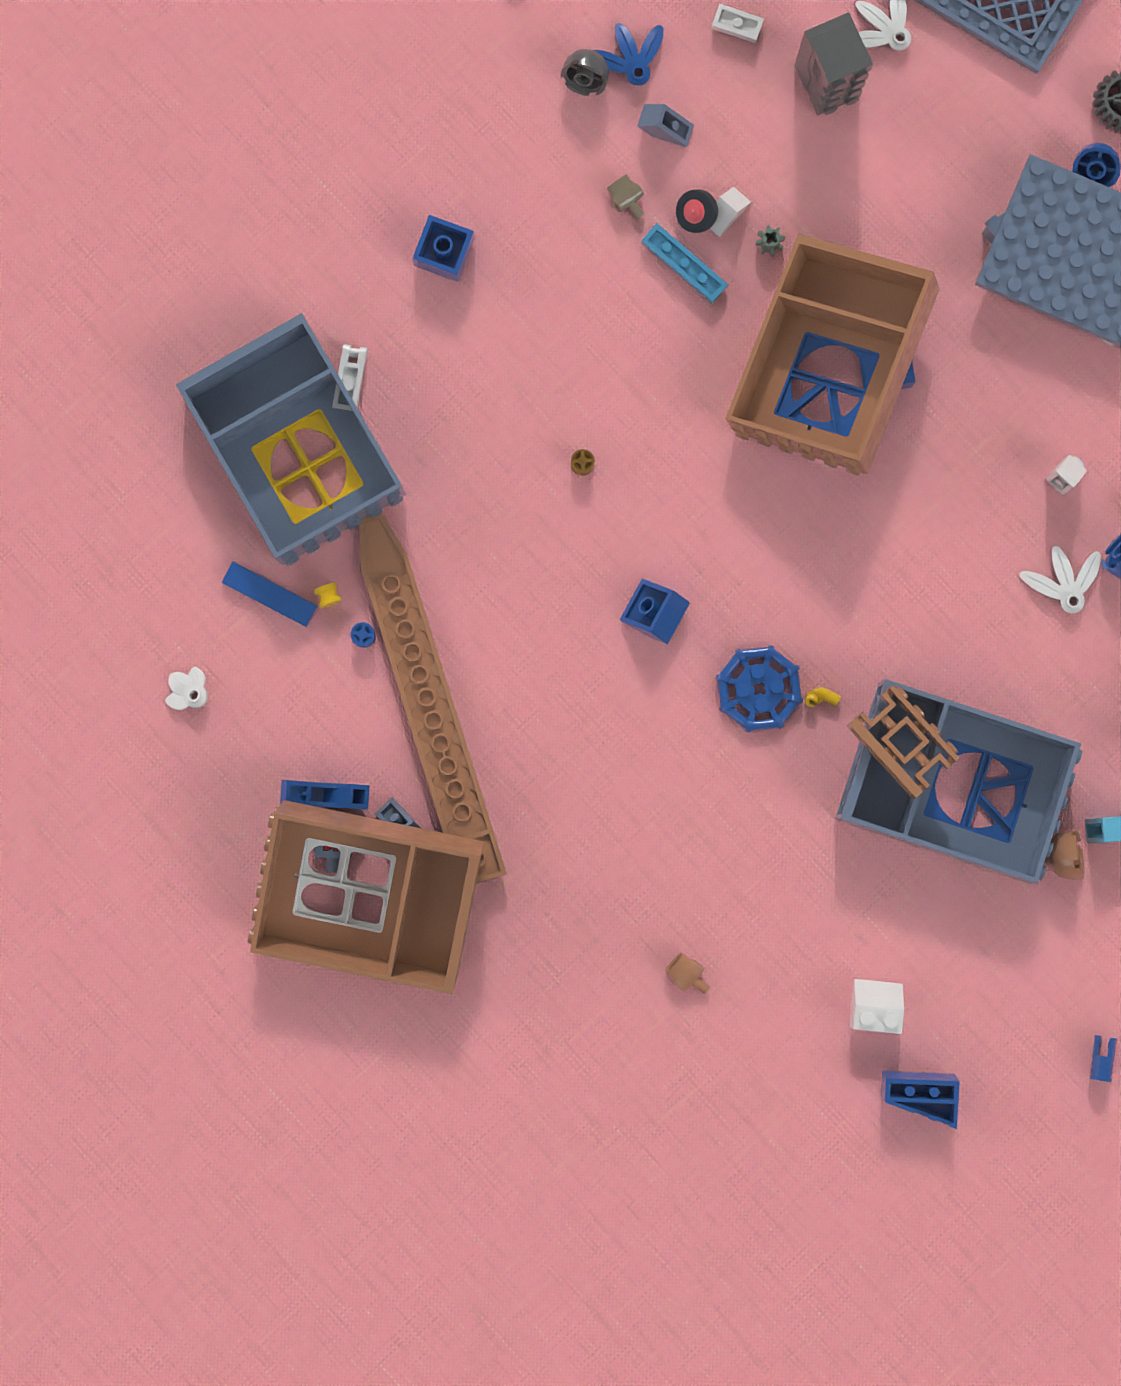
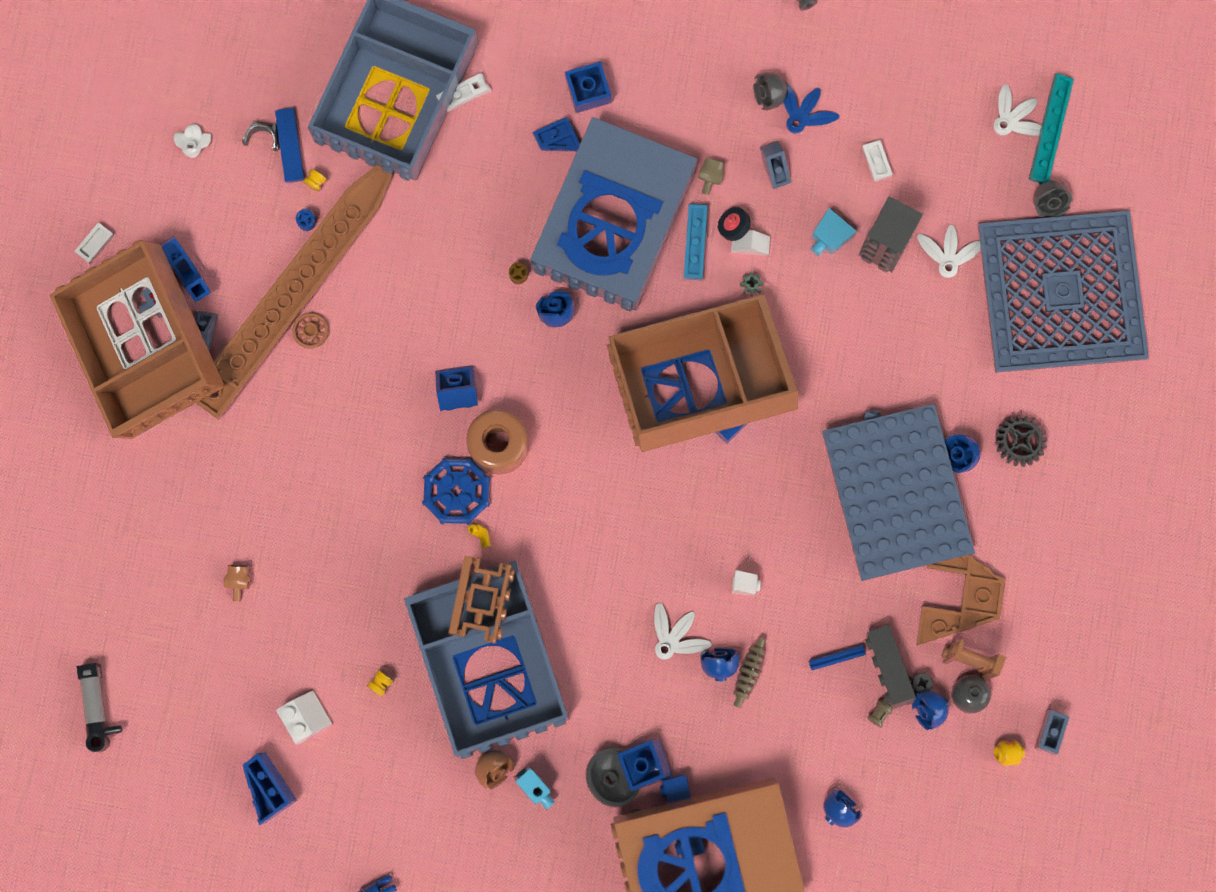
camera: 60 degrees right, 5 degrees down
none -> white tile [74,222,115,264]
none -> piece [76,663,122,752]
none -> dark grey helmet [242,121,279,152]
none -> nougat wheel [292,313,328,349]
none -> yellow wheel [367,670,394,697]
none -> nougat piece [466,409,529,475]
none -> sand blue panel [530,117,697,311]
none -> blue wing [533,117,580,151]
none -> blue cylinder [536,291,575,328]
none -> medium azure torso [810,208,856,256]

